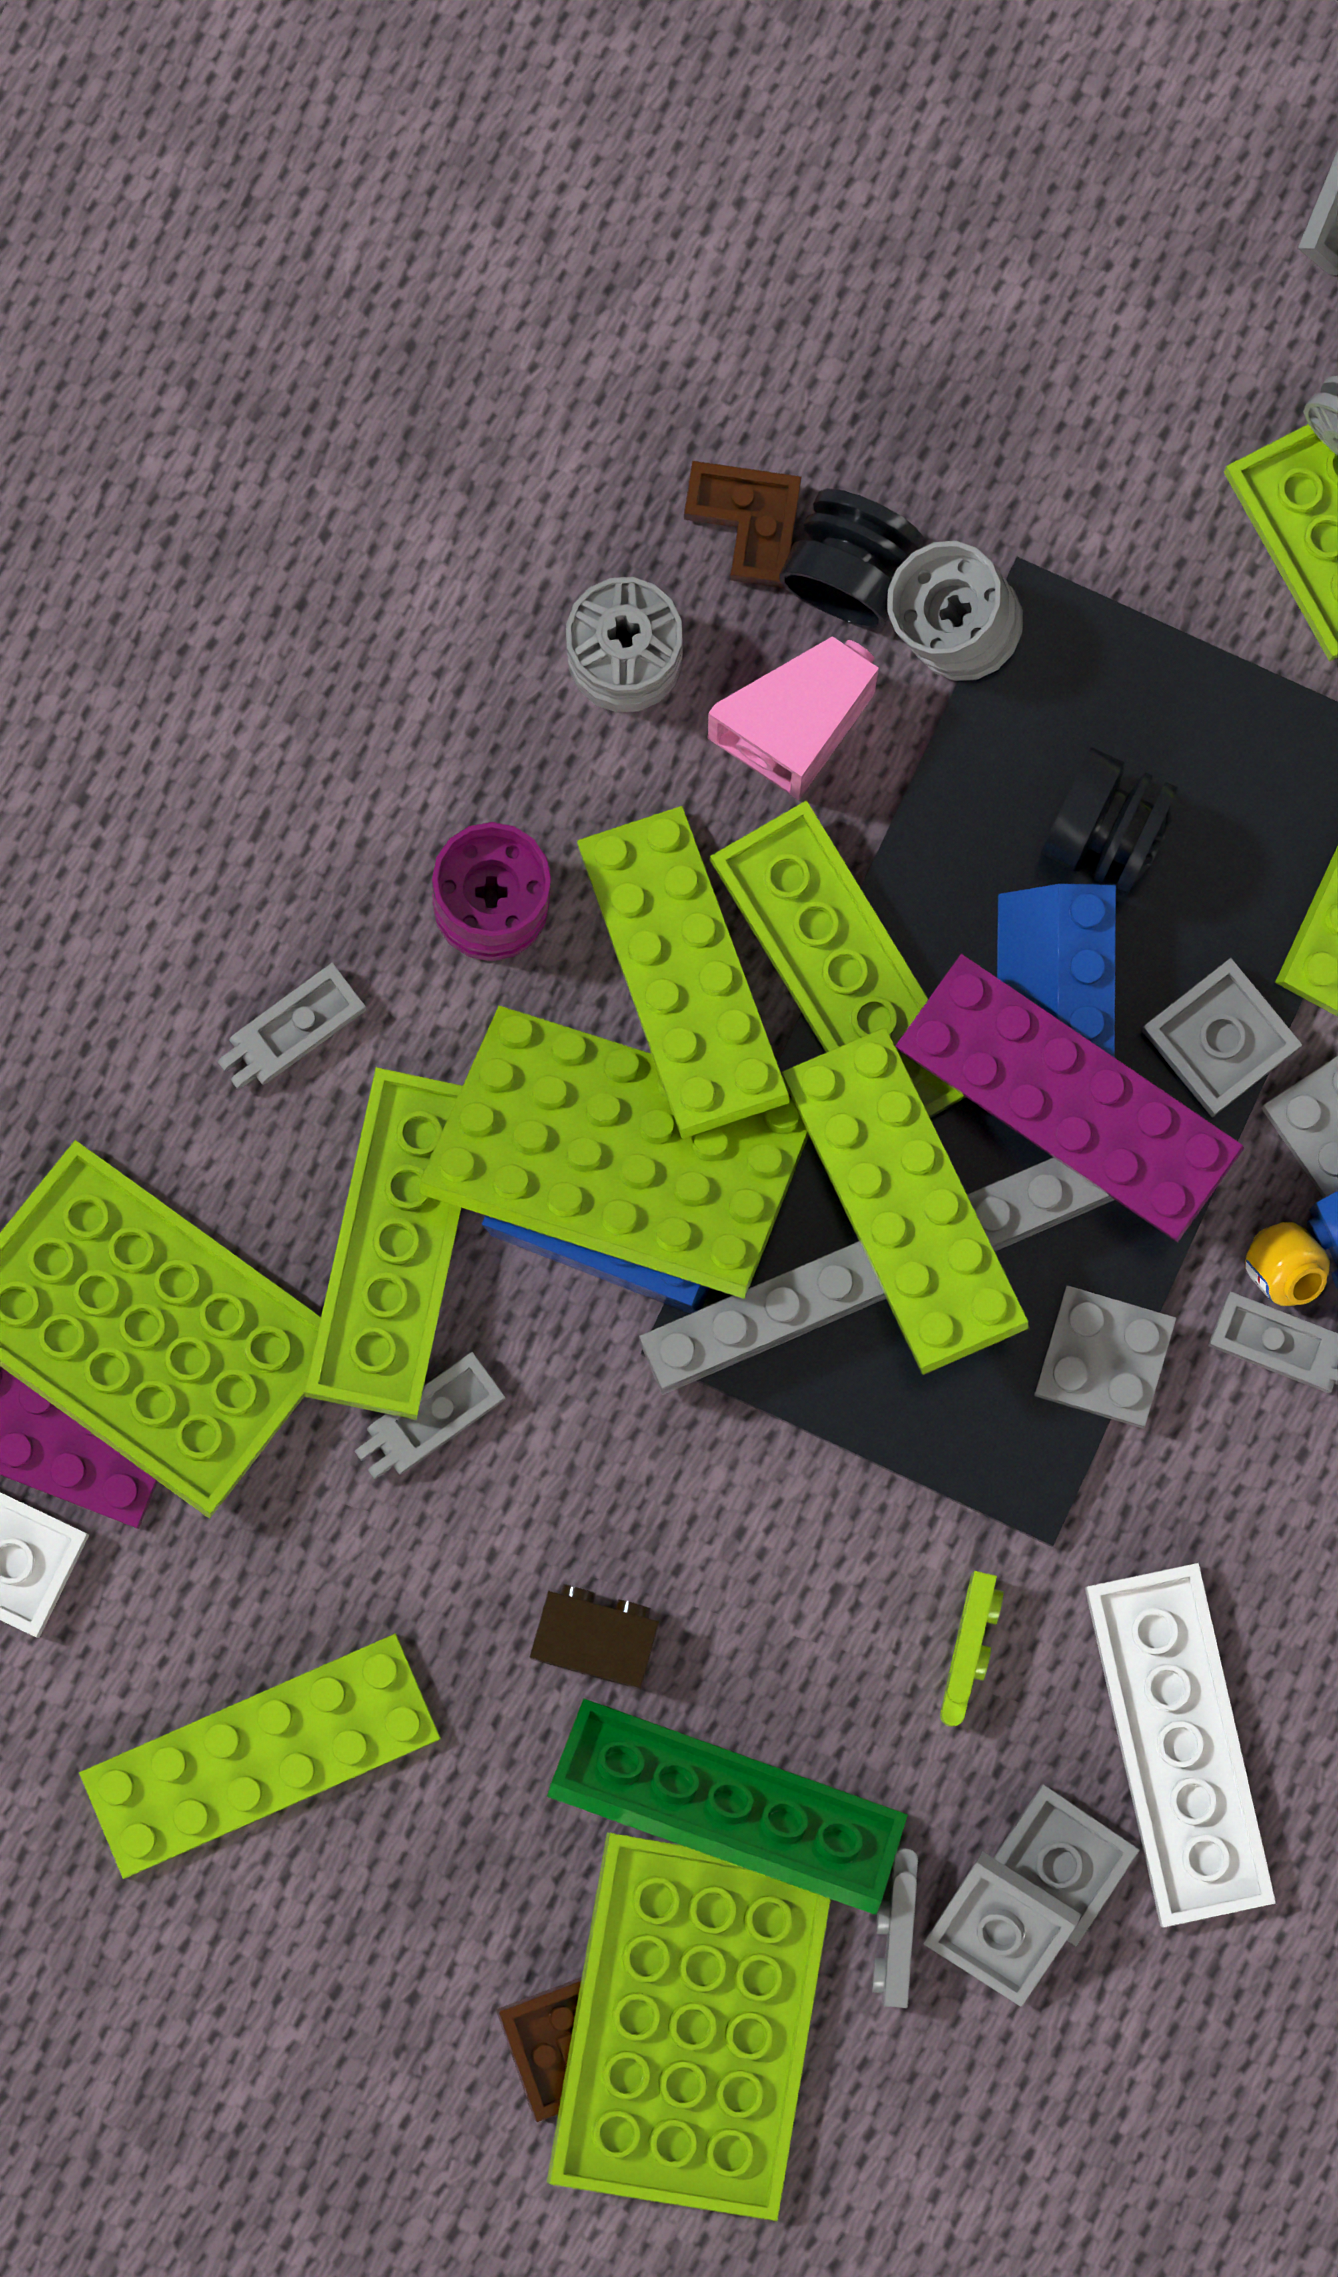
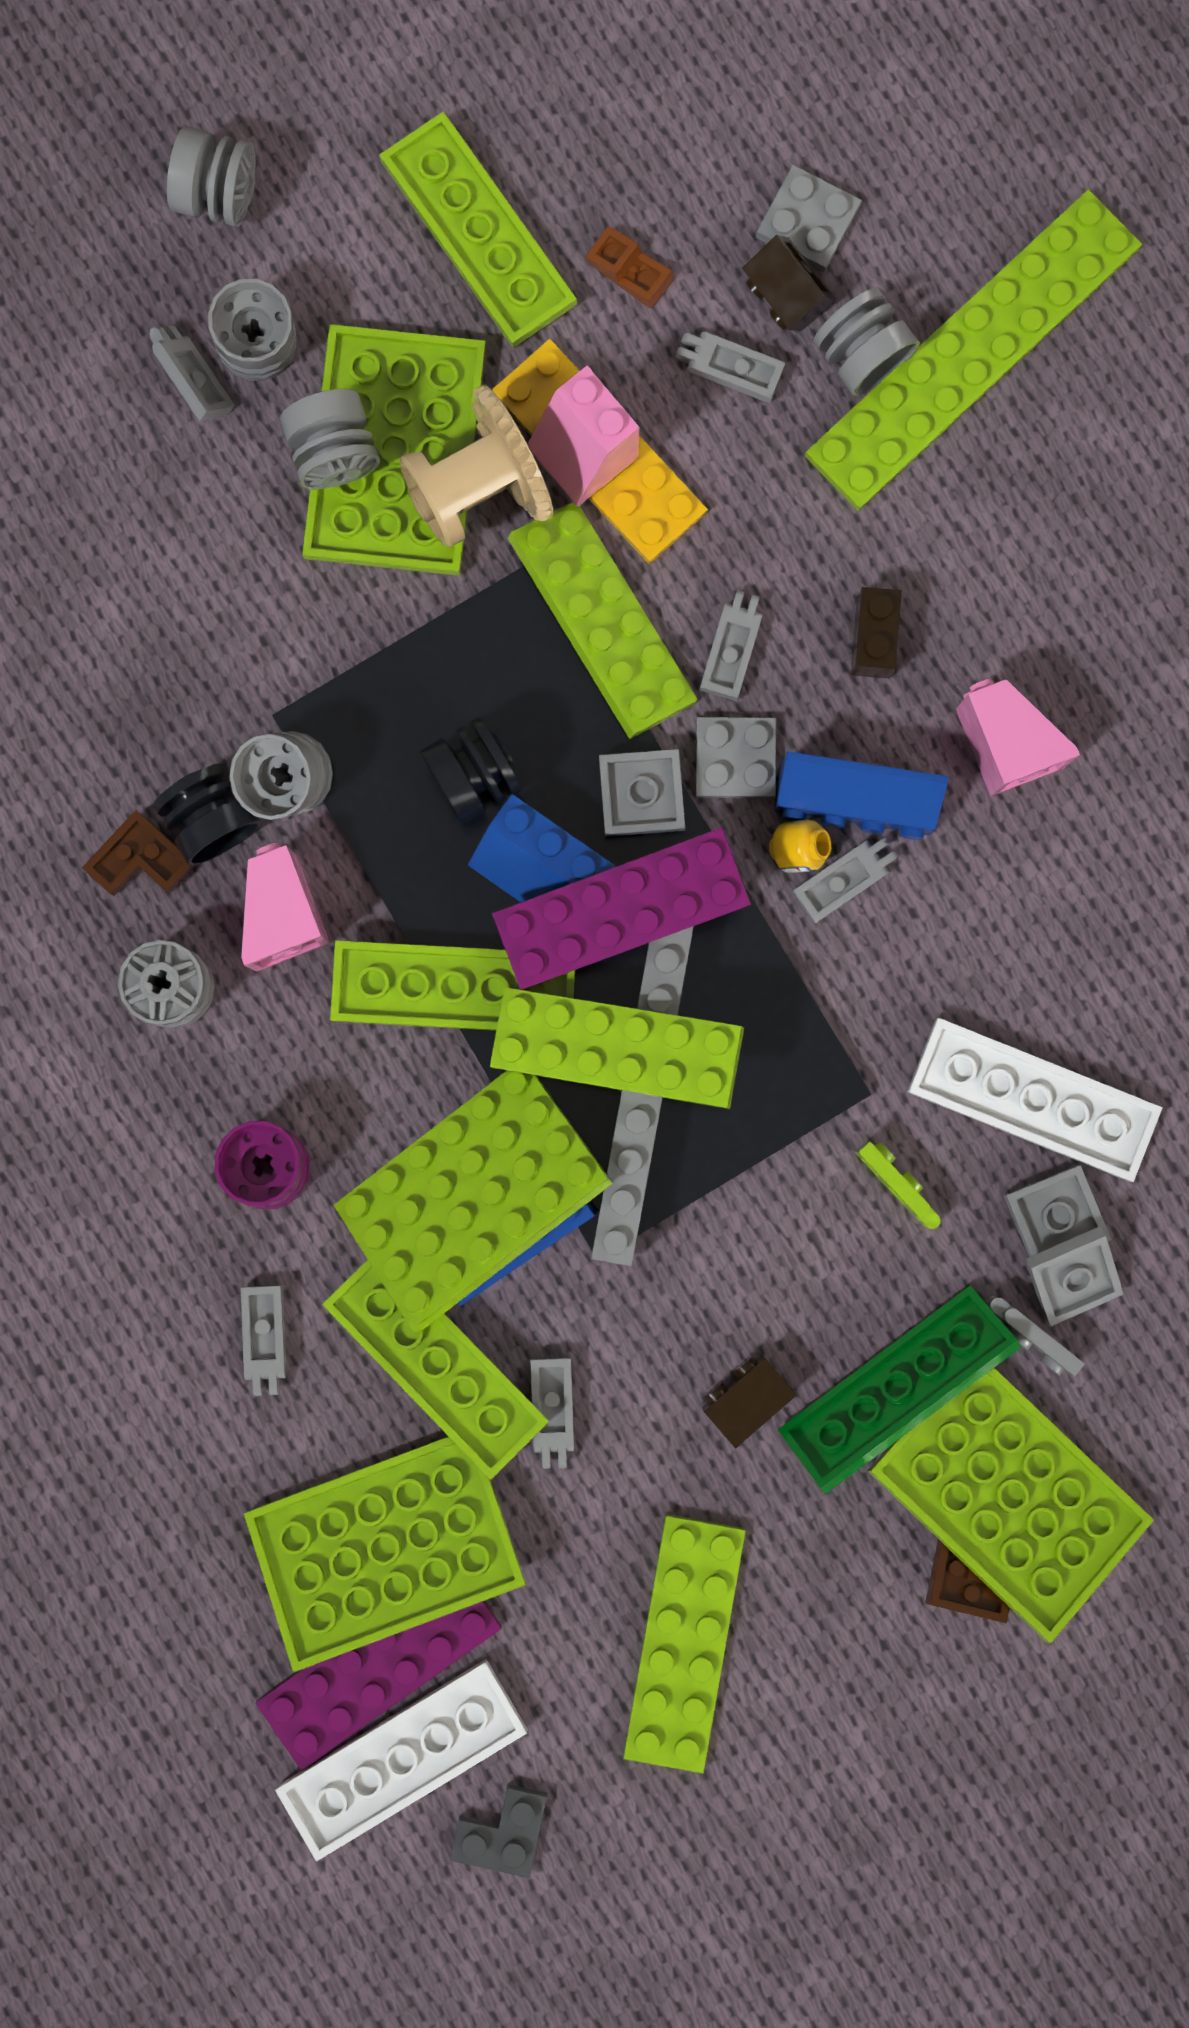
camera: 55 degrees left, 5 degrees up
lime plate [577,806,790,1139] -> none
light grey plate [1034,1285,1176,1429] -> none

